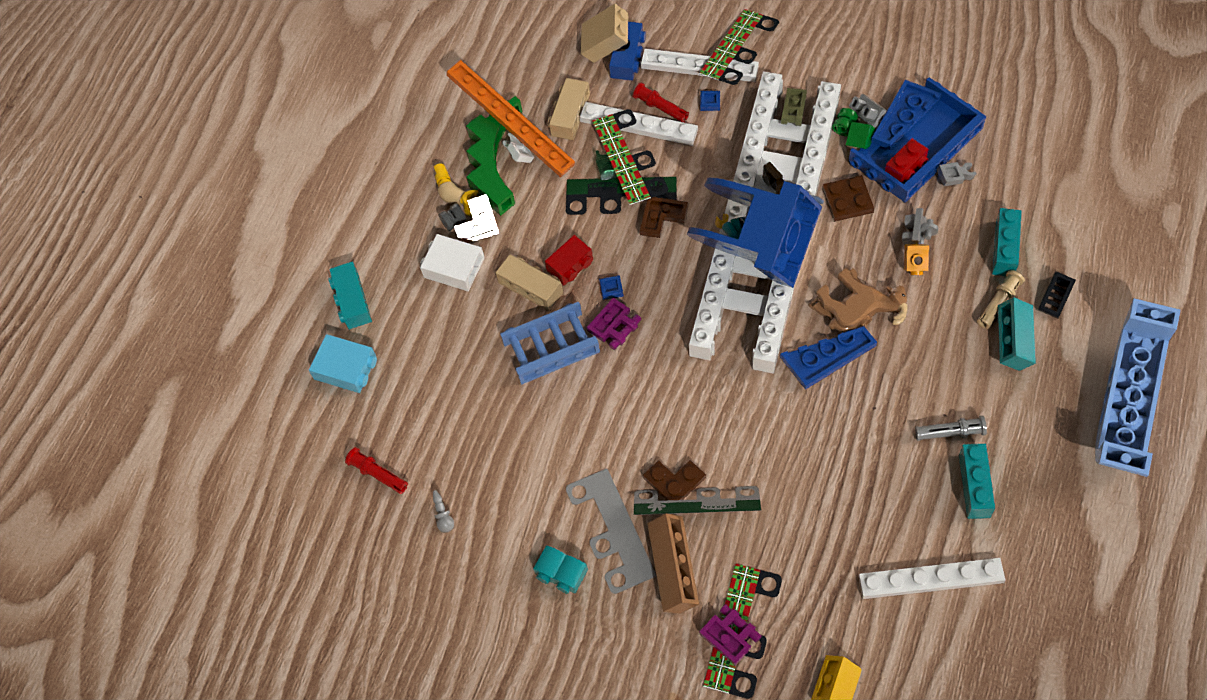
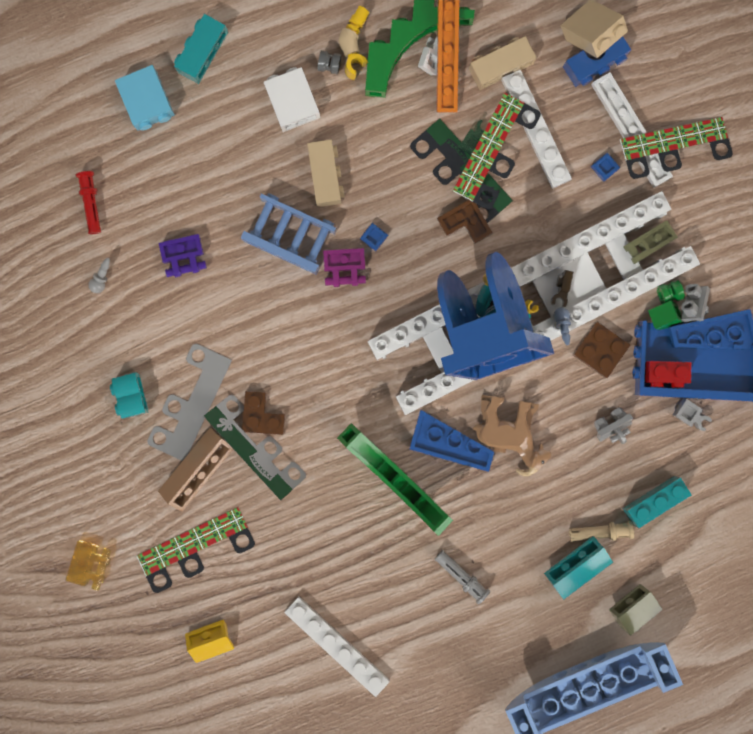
camera: 45 degrees right, 25 degrees up
plate [454,194,499,243] -> none
red brick [545,235,593,286] -> none
red pin [633,82,689,123] -> none
magenta plate [699,604,762,666] -> none
light orange brick [904,244,929,275] -> none
teal brick [959,444,995,519] -> none
black slope [1038,271,1076,319] -> none
none -> dark purple plate [159,234,207,278]
none -> green arch [337,423,453,536]
none -> olive brick [609,584,663,636]

